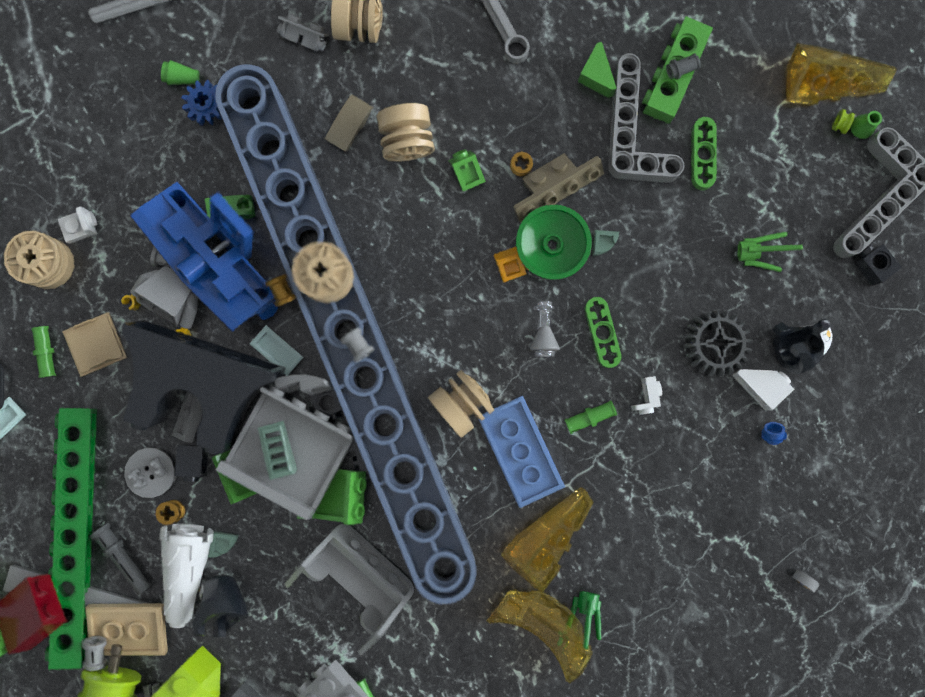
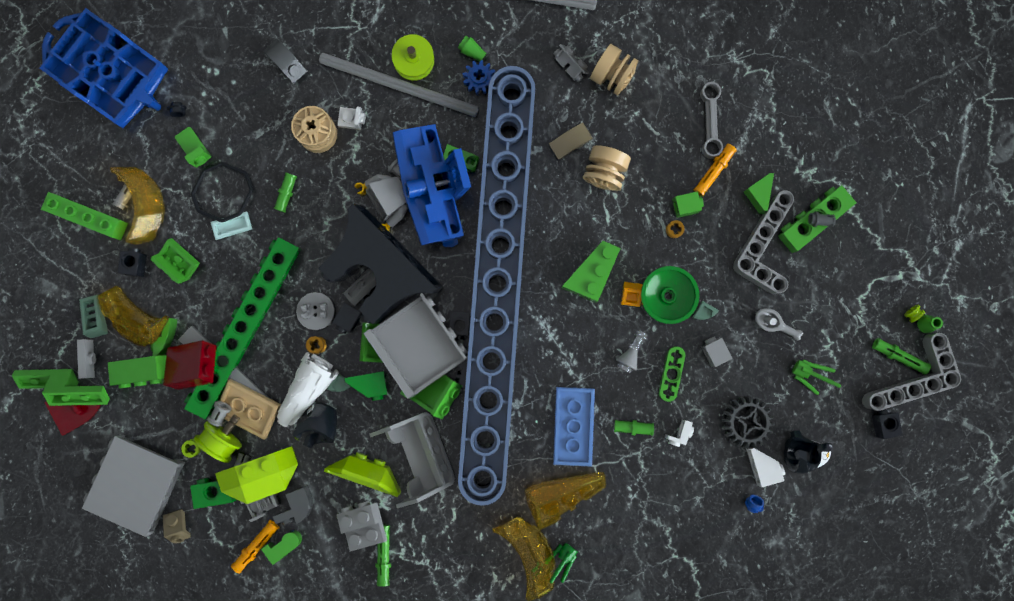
camera: 30 degrees right, 0 degrees up
tan piece [62,312,127,377] -> none
dark grey pin [89,523,151,595] -> none
light aqua tile [250,325,304,376] -> none
sand green slope [258,421,297,480] -> none
pearl gold bush [265,274,296,307] -> none
light grey slope [275,375,334,396] -> none
tan wheel [292,242,354,304] -> none
light grey bush [340,328,375,363] -> none
tan wheel [428,370,494,438] -> none
bright green bracket [448,150,486,191] -> none
dark tan bracket [513,153,604,223] -> none
bright green beam [691,117,717,190] -> none
clear yellow wedge [786,43,897,105] -> none
none -> light grey axle [319,53,479,117]
none -> lime wedge [324,452,401,497]
none -> green slope [344,371,387,401]
none -> lime wheel [392,34,434,81]
none -> bright green wedge [561,241,621,303]
none -> bright green brick [672,191,704,218]
none -> light orange pin [693,144,737,197]
none -> light grey brick [701,336,733,367]
none -> light grey piece [755,308,803,341]
none -> bright green pin [872,338,931,375]

